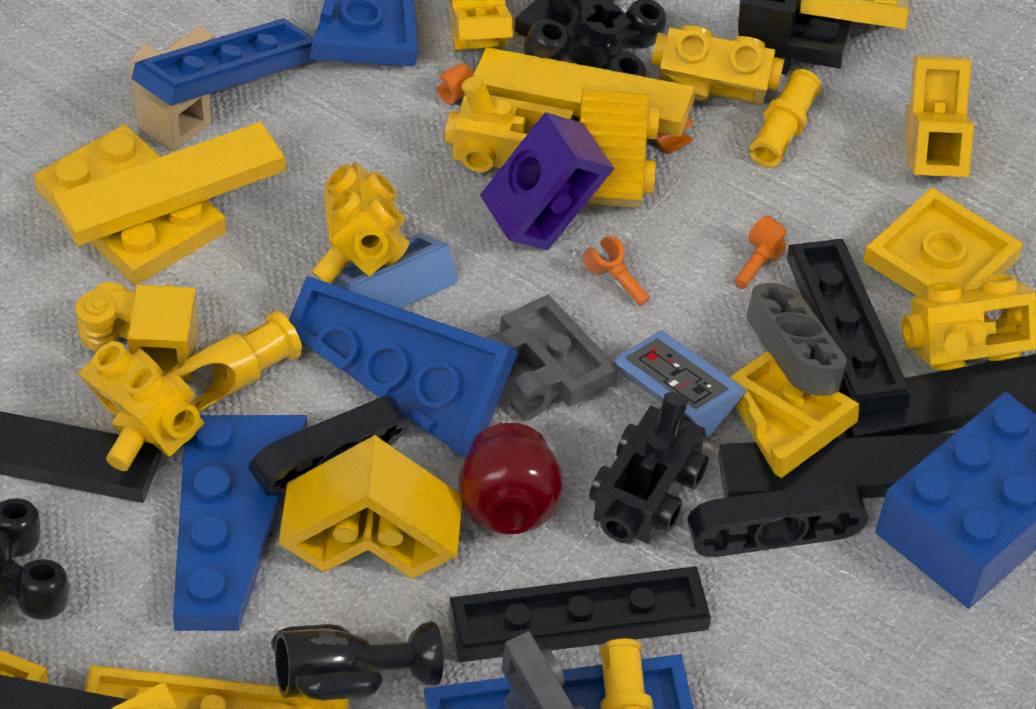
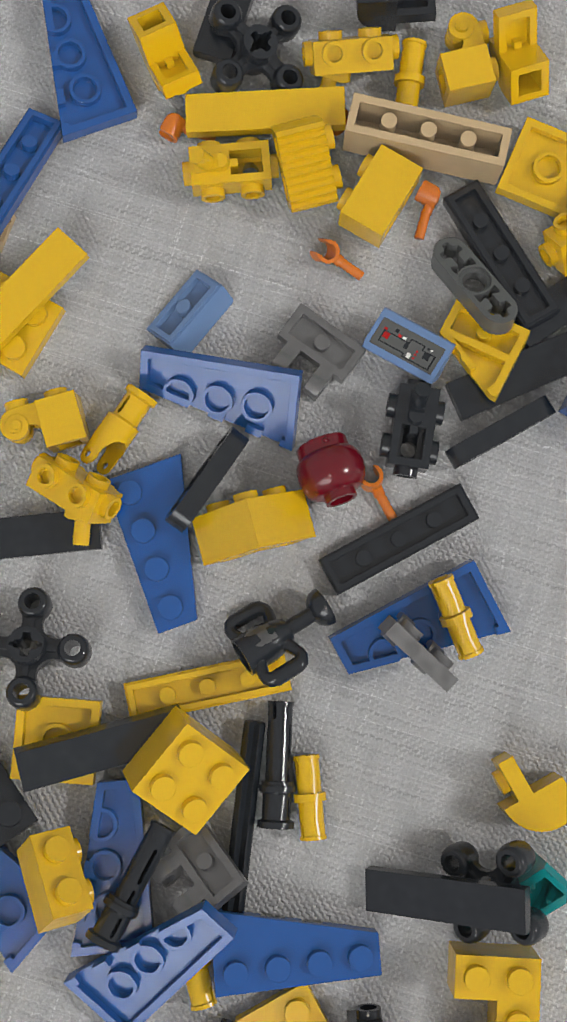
camera: 20 degrees left, 35 degrees up
yellow brick [311,161,409,284] -> none
dark purple brick [480,112,614,250] -> none
none -> yellow brick [336,144,423,248]
none -> tan brick [342,92,513,185]
none -> orange hand [360,464,397,521]
none -> yellow brick [435,12,499,108]

